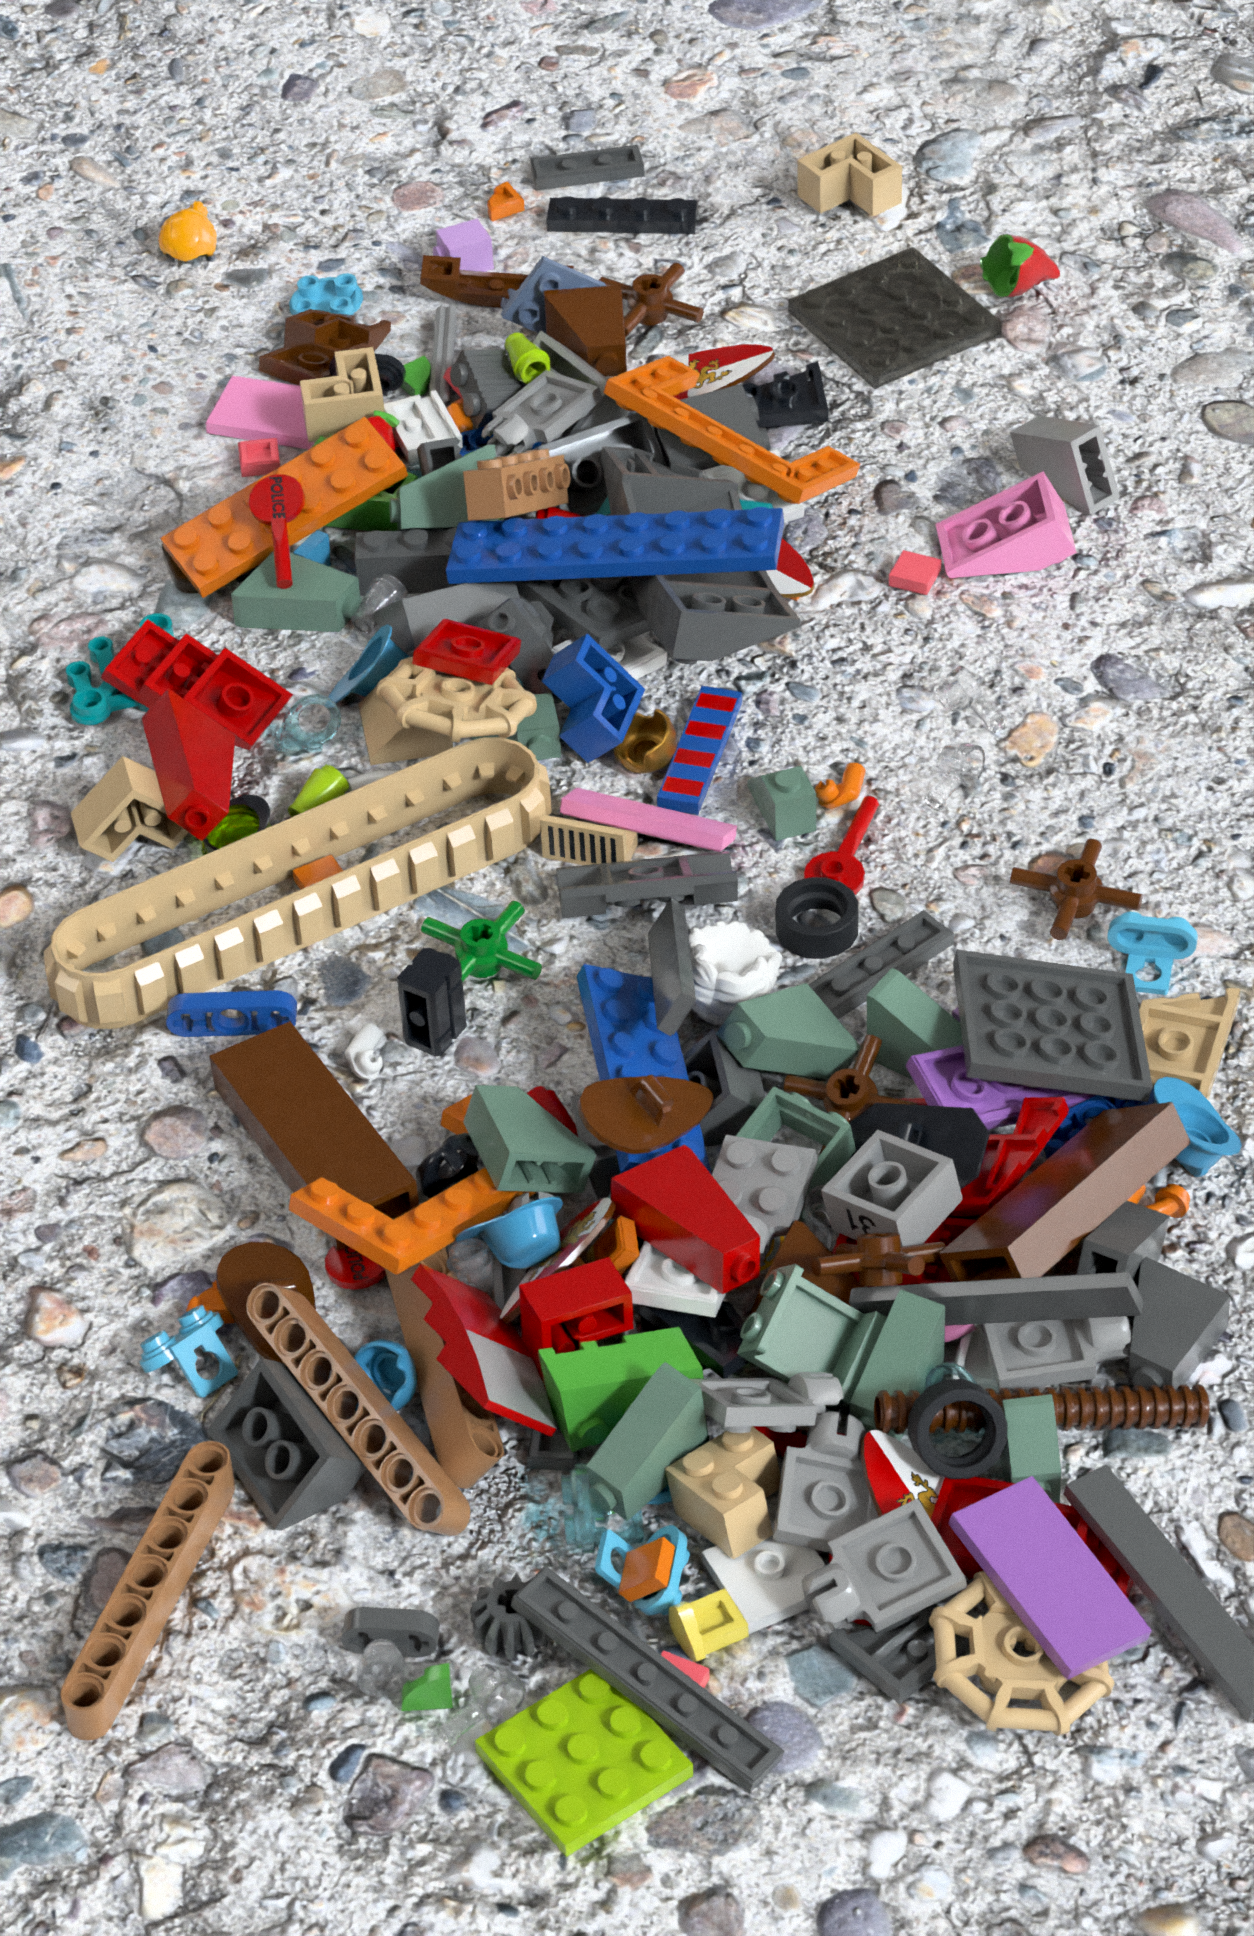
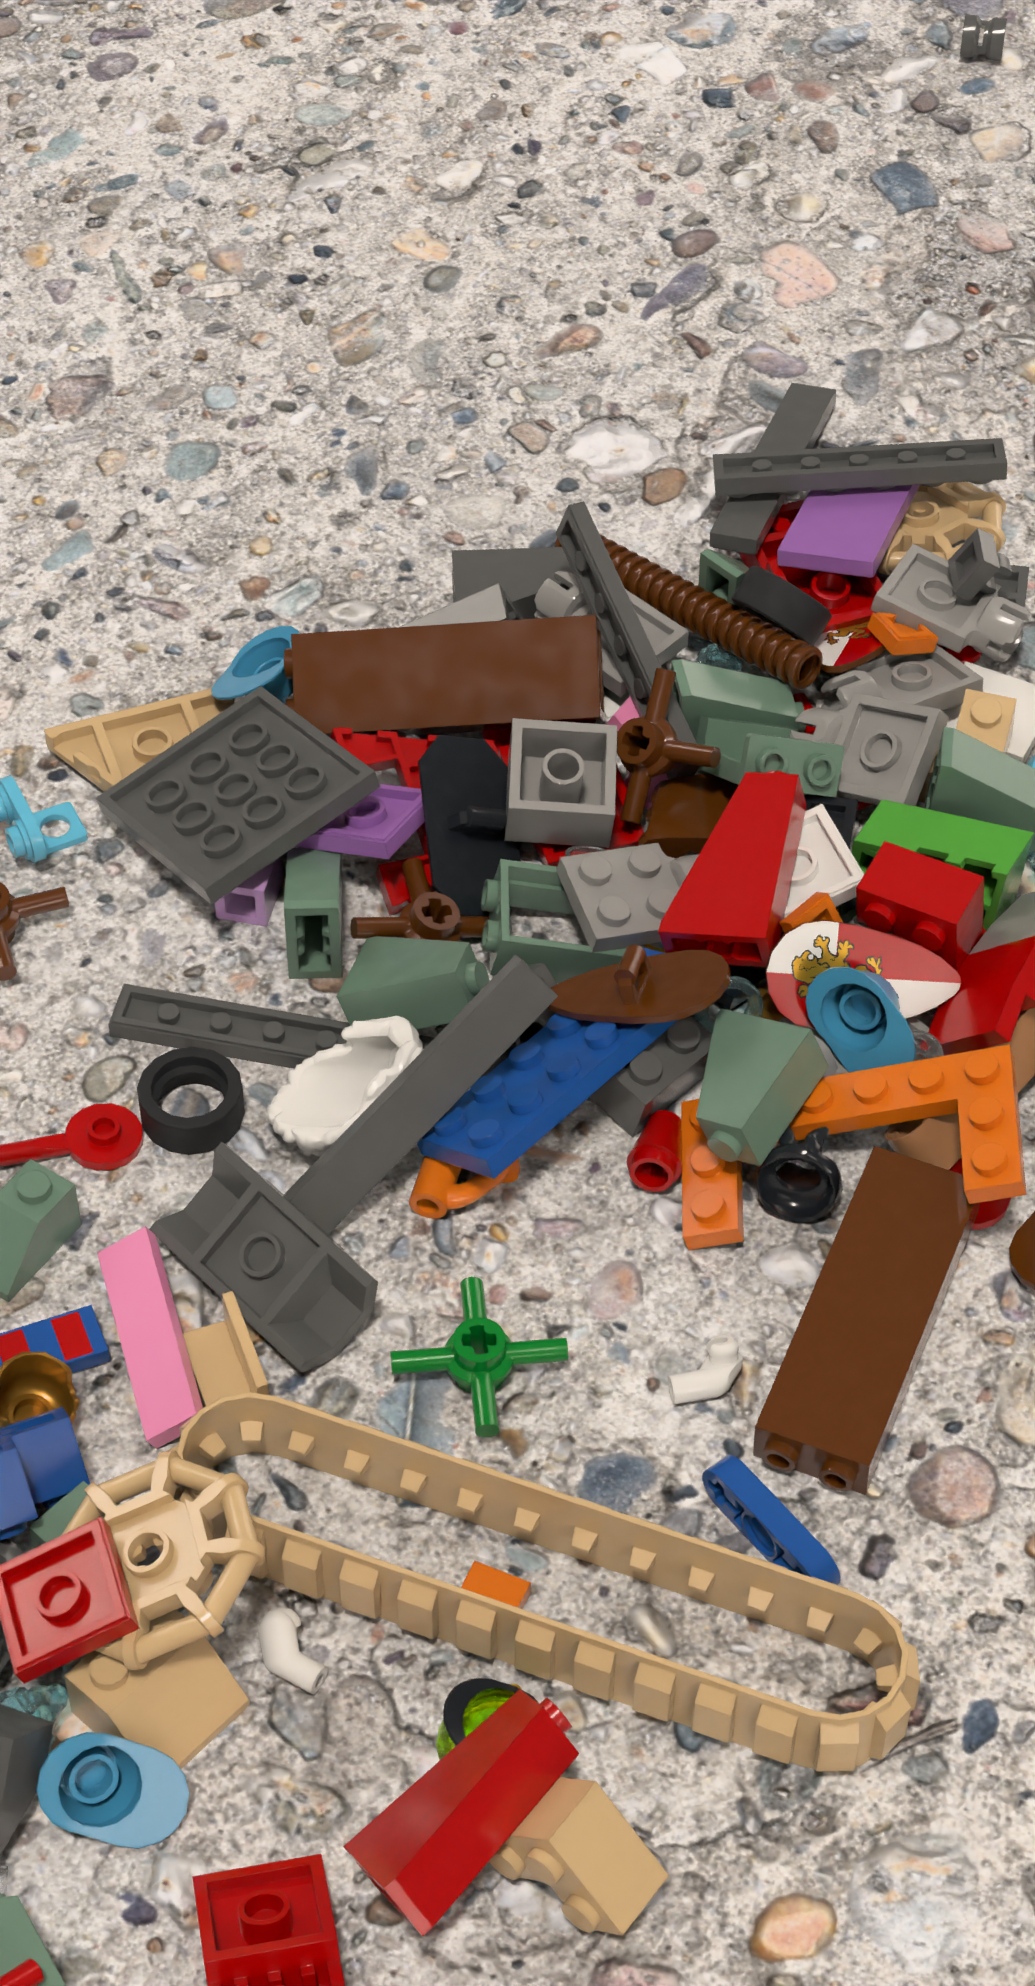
camera: 130 degrees left, 5 degrees up
clear light blue piece [274,694,341,753] -> none
lime cone [287,765,349,817] -> none
black brick [397,948,467,1057] -> none
none -> dark grey plate [713,438,1007,498]
none -> orange tile [867,612,939,656]
none -> dark grey tile [948,528,1012,601]

